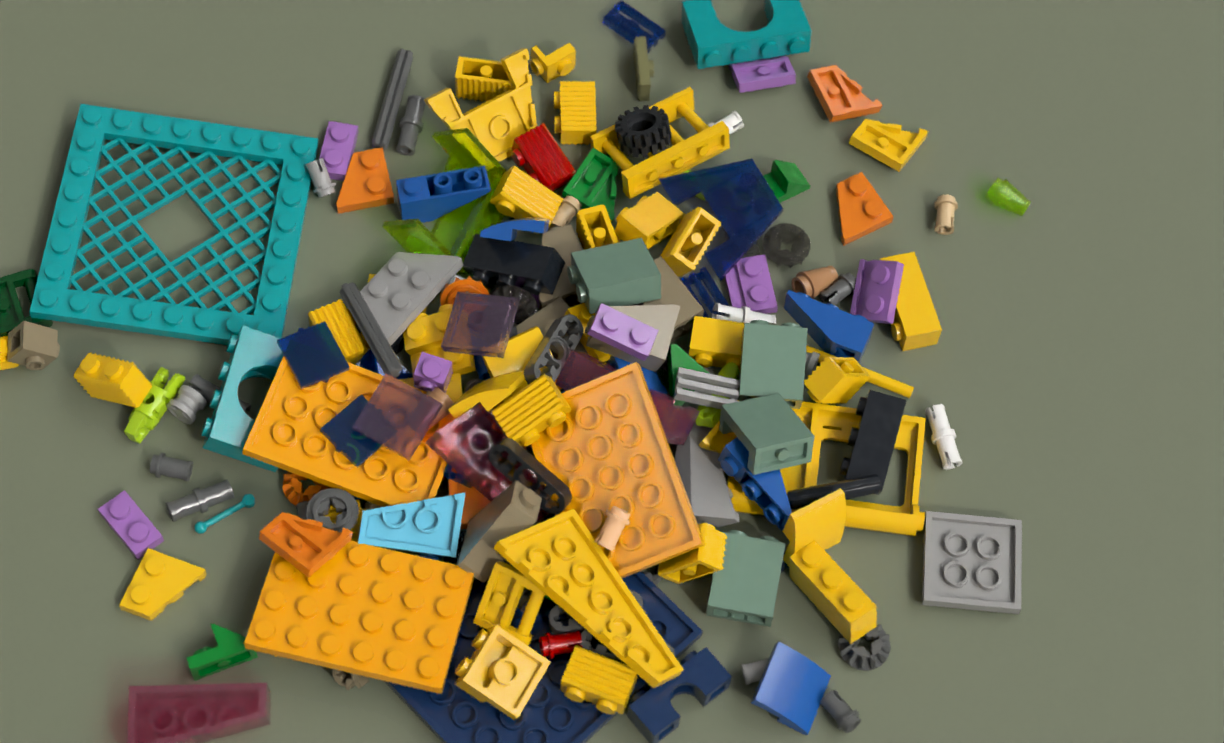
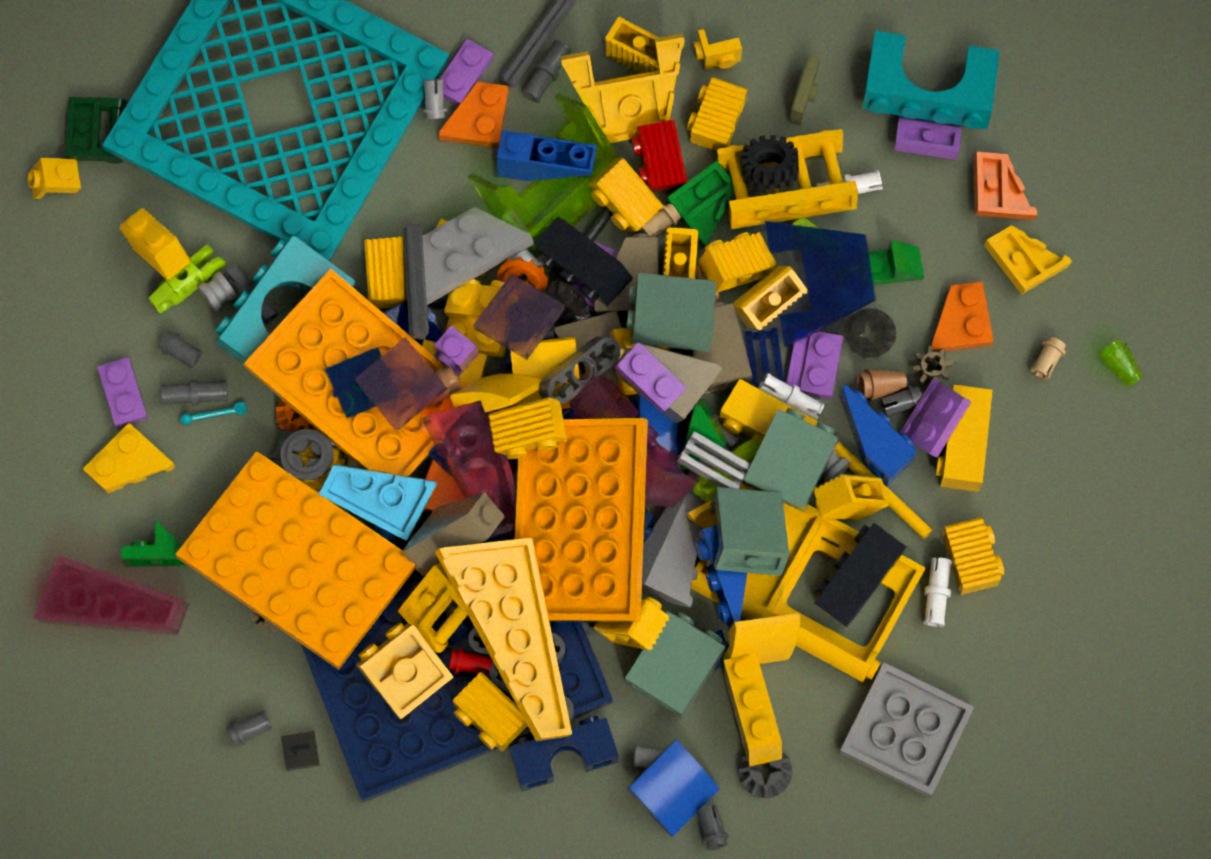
camera: 25 degrees right, 10 degrees up
dark tan brick [7,321,60,370] -> none
orange wing [259,512,353,578] -> none
clear blue piece [277,321,350,389] -> none
blue slope [480,218,550,241] -> none
black beam [489,438,572,514] -> none
light nougat pin [595,506,631,550] -> none
clear blue tile [603,0,666,54] -> none
black axle [787,474,881,509] -> none
none -> dark tan gear [912,346,953,385]
none -> yellow brick [941,517,1005,595]

